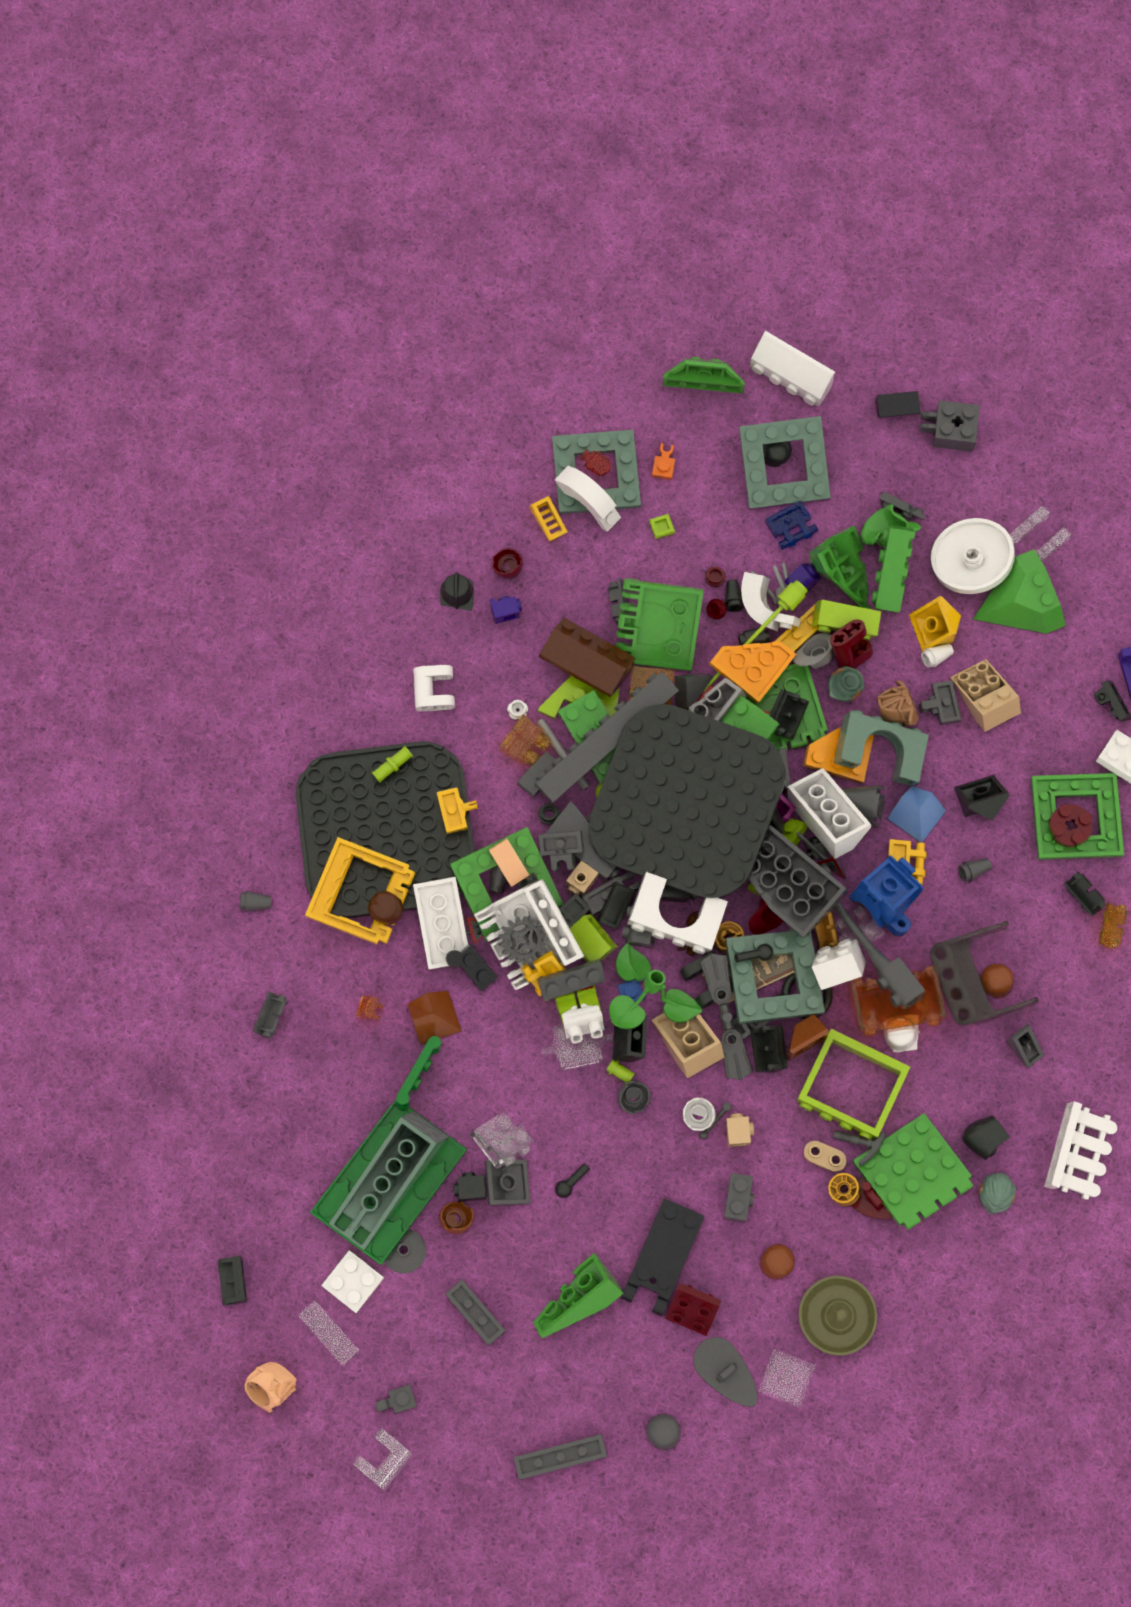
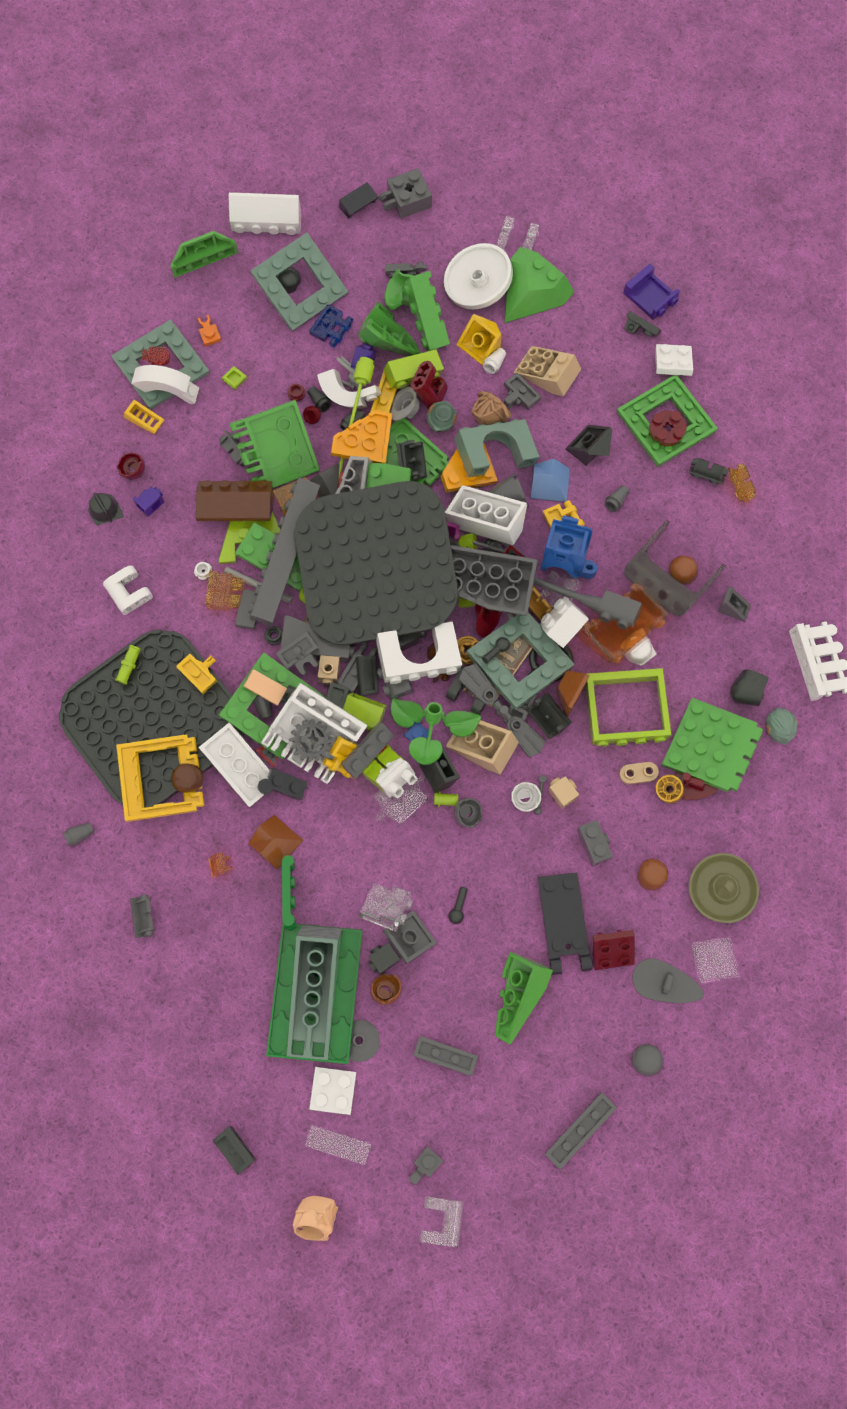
camera: 30 degrees left, 0 degrees up
dark grey piece [833,1130,886,1167] -> none

